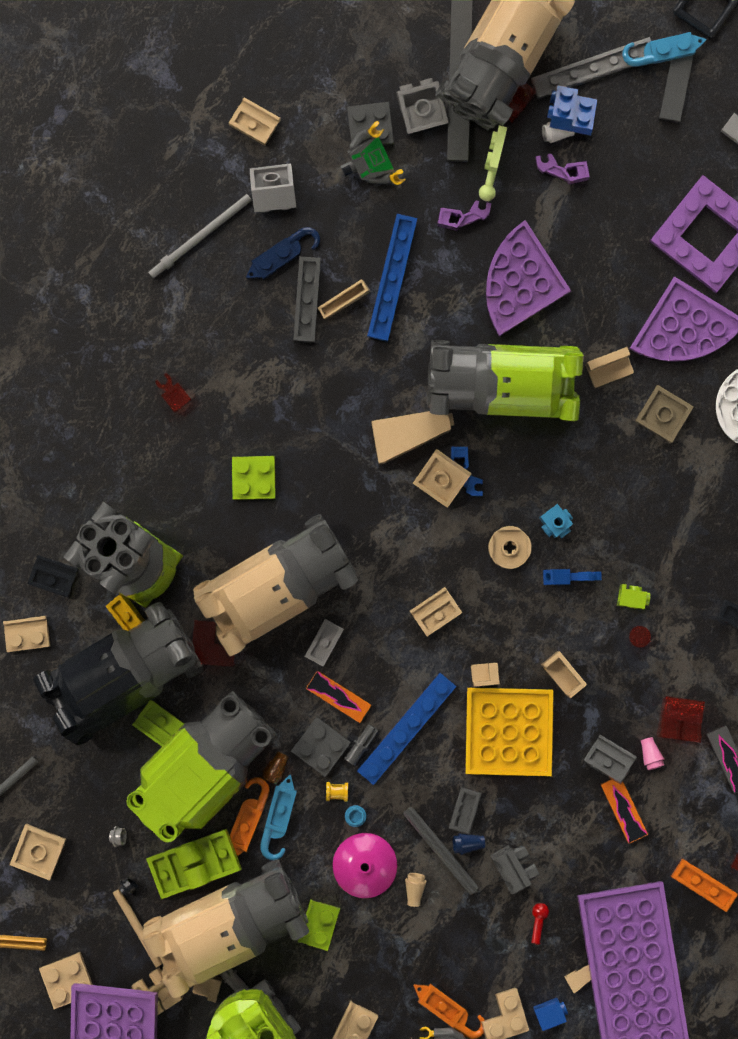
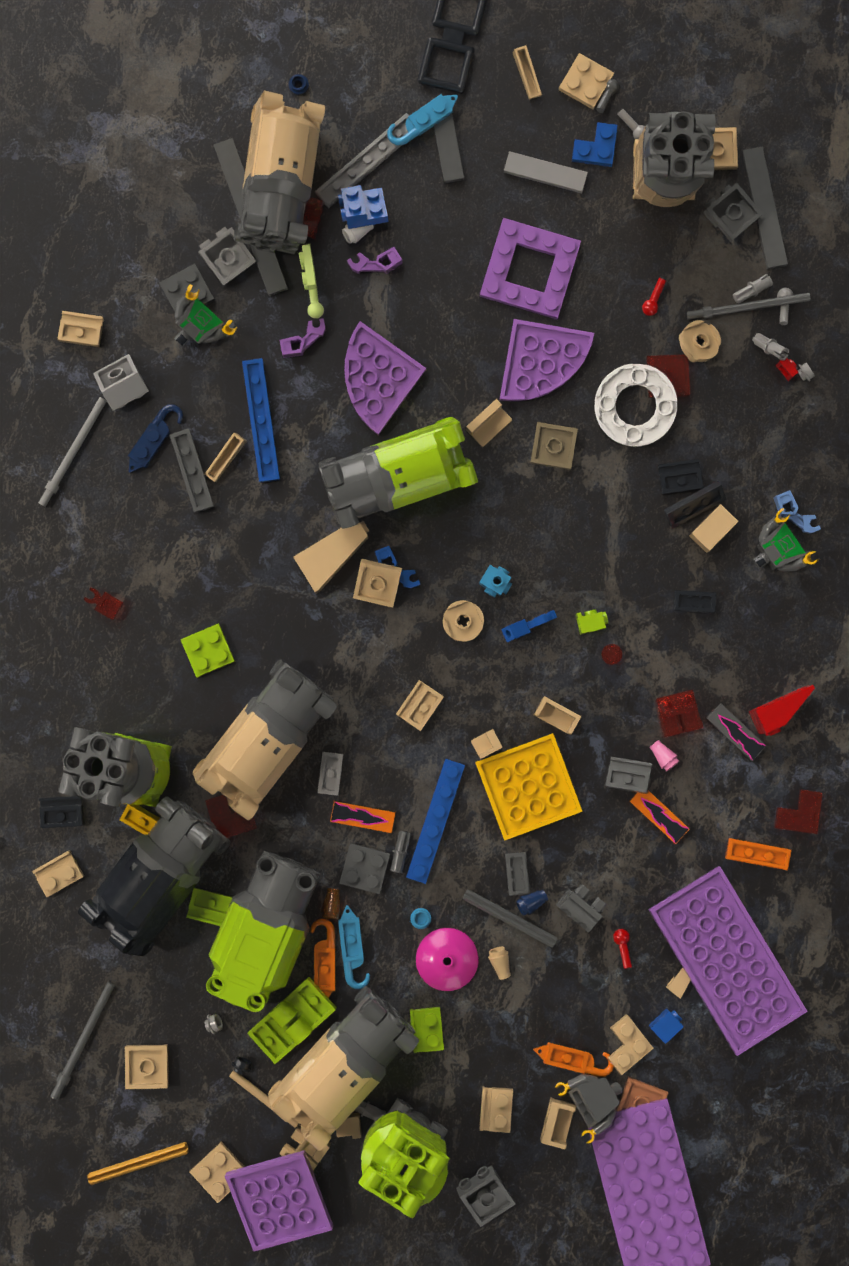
camera: 20 degrees left, 0 degrees up
yellow bush [326,782,348,802] -> none

